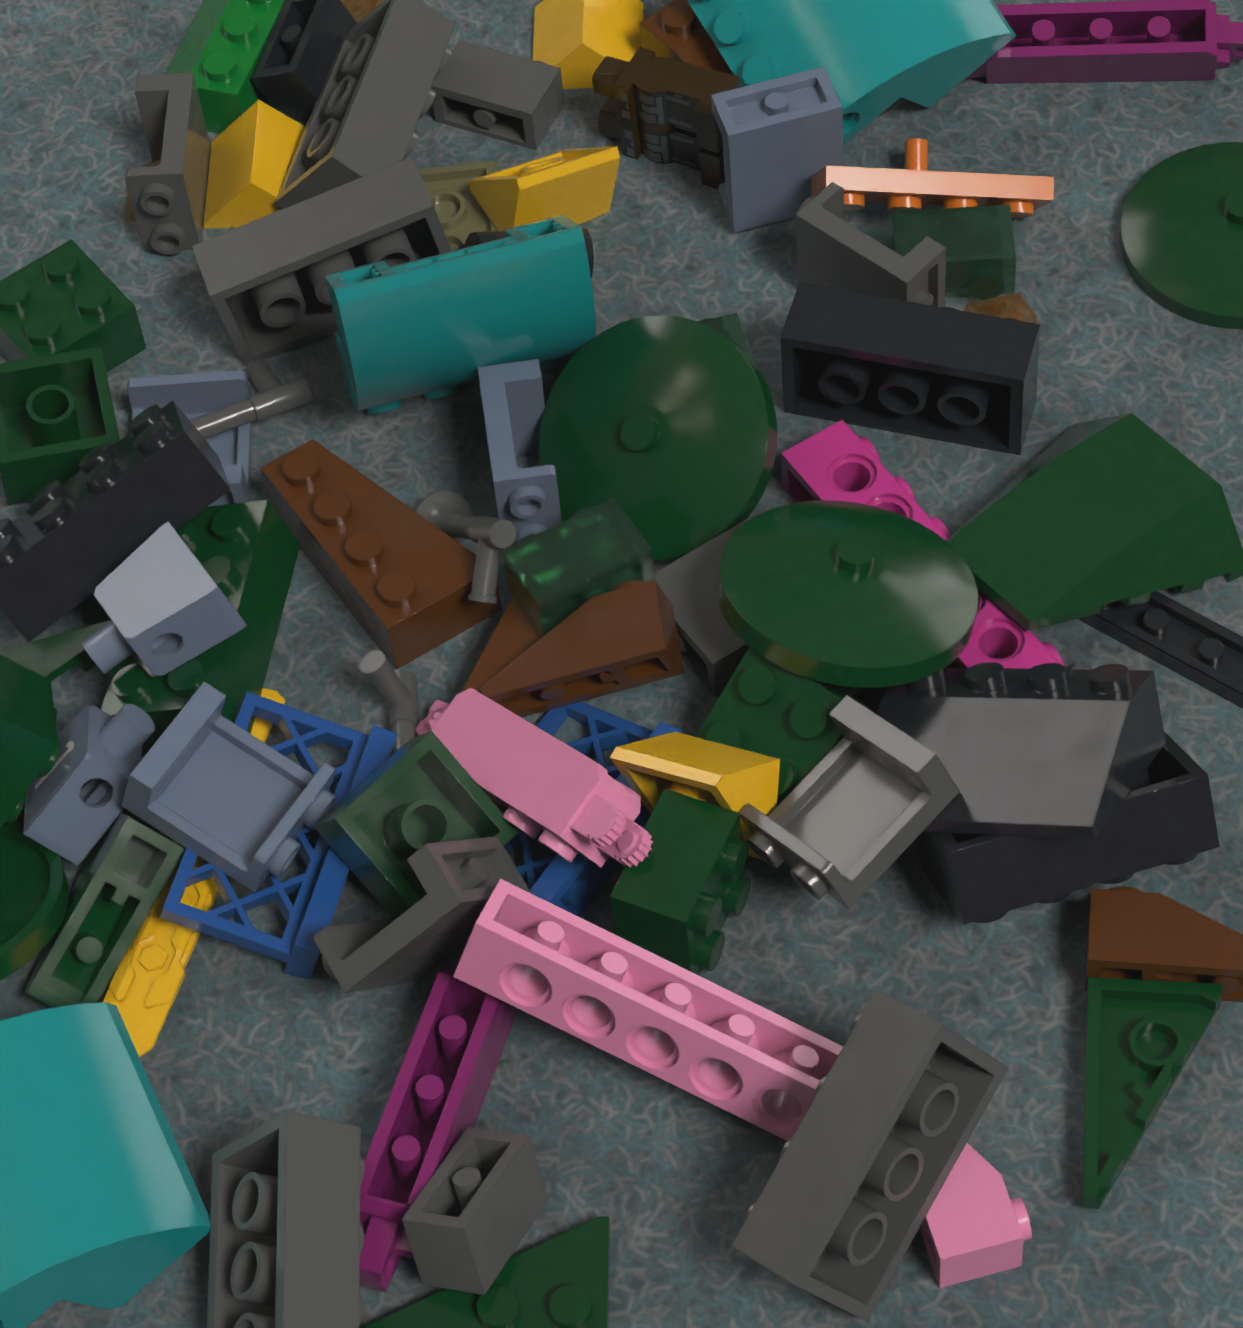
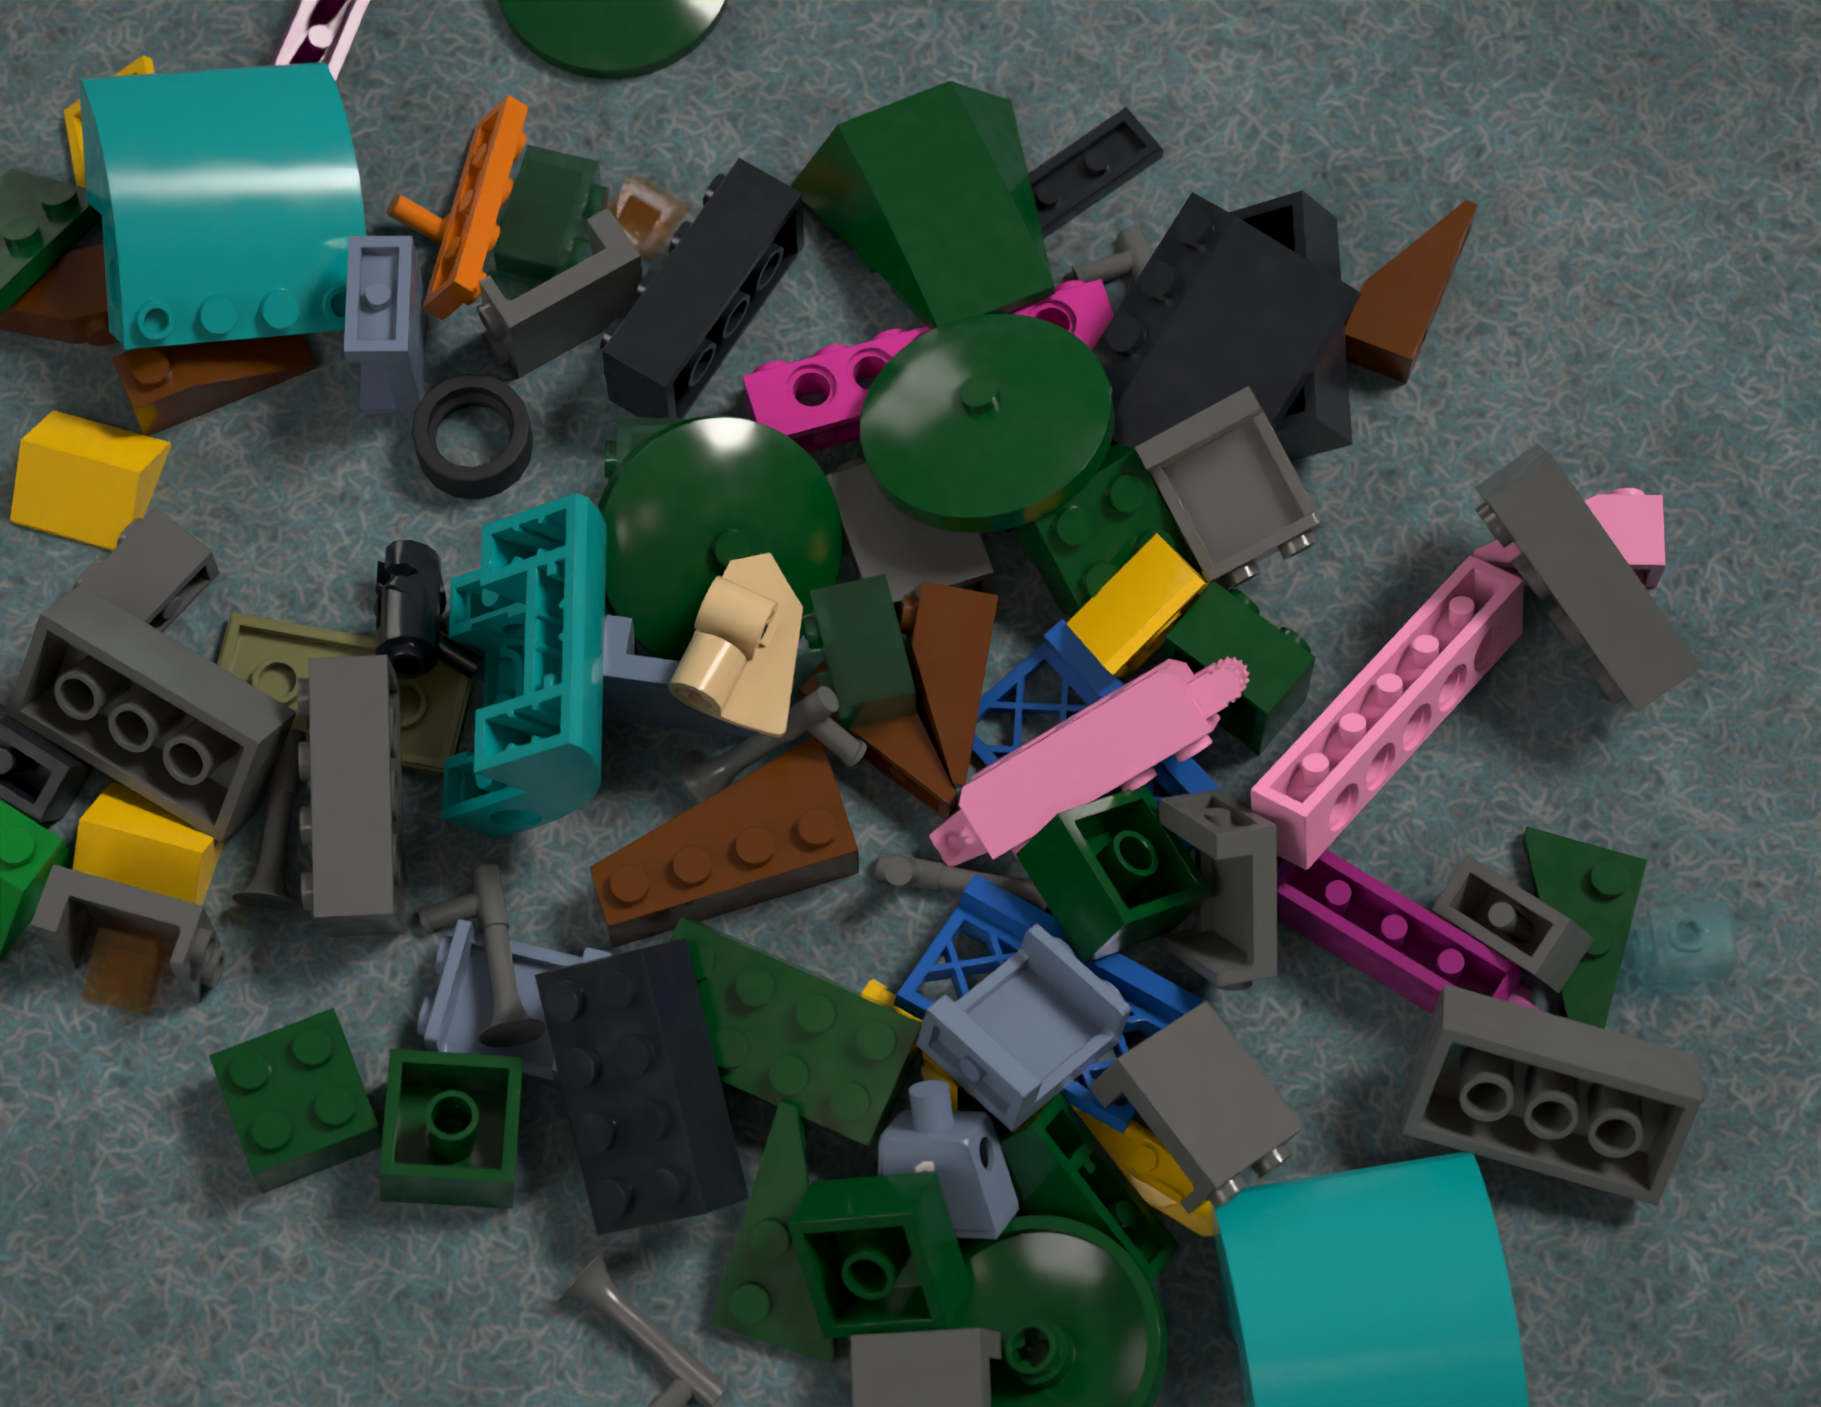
camera: 80 degrees left, 15 degrees up
sand blue torso [81,521,247,676] -> none
yellow slope [468,146,620,231] -> none
dark brown hips [592,47,742,189] -> none
dark green wing [1082,977,1222,1209] -> none
none -> black tyre [411,373,534,500]
none -> tan panel [668,553,803,738]
none -> dark grey panel [1089,1000,1305,1214]

